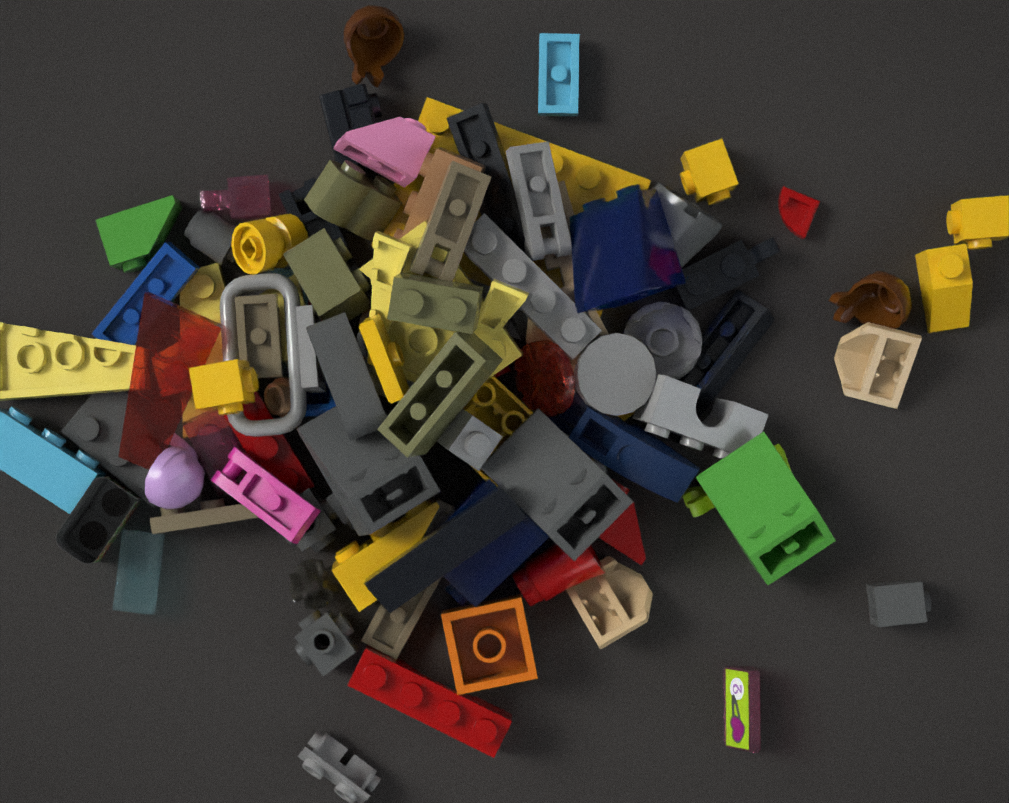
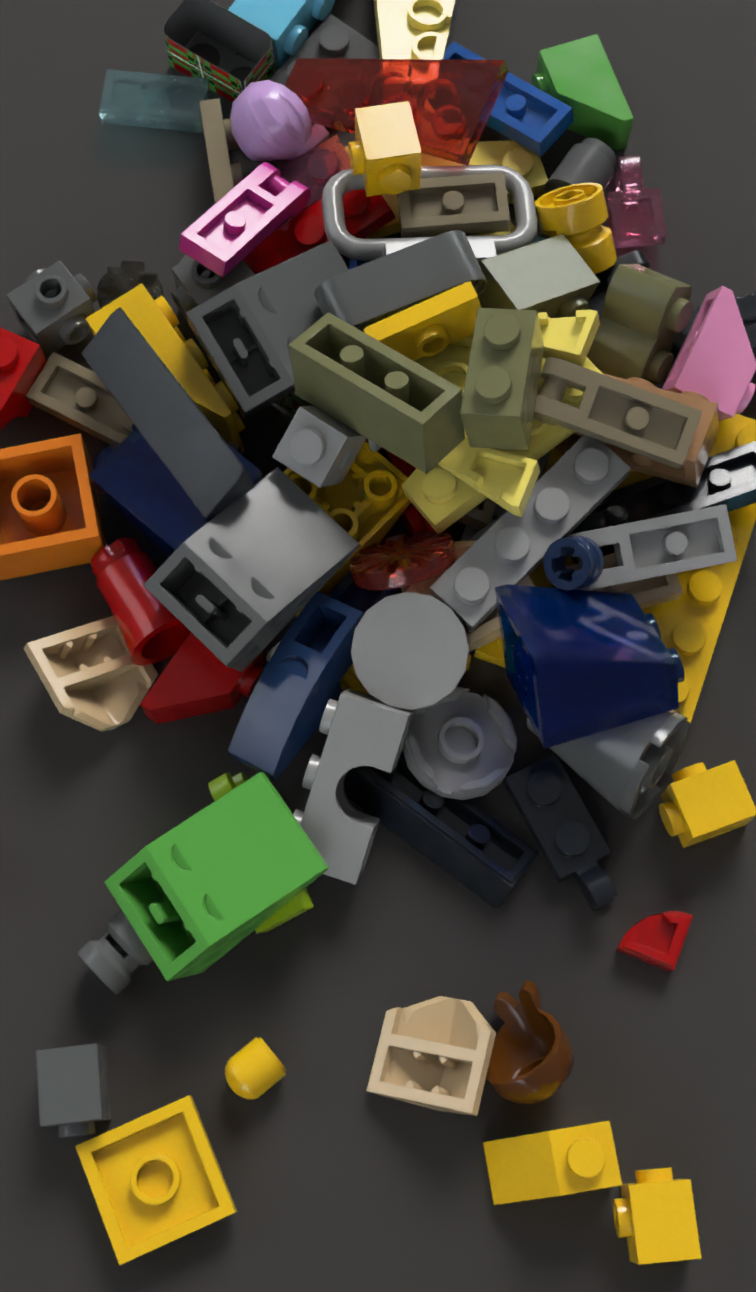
camera: 95 degrees right, 15 degrees down
none -> yellow plate [75,1095,237,1265]
none -> dark grey wheel [77,911,154,995]
none -> yellow piece [225,1037,286,1100]
none -> dark blue bush [543,536,604,591]

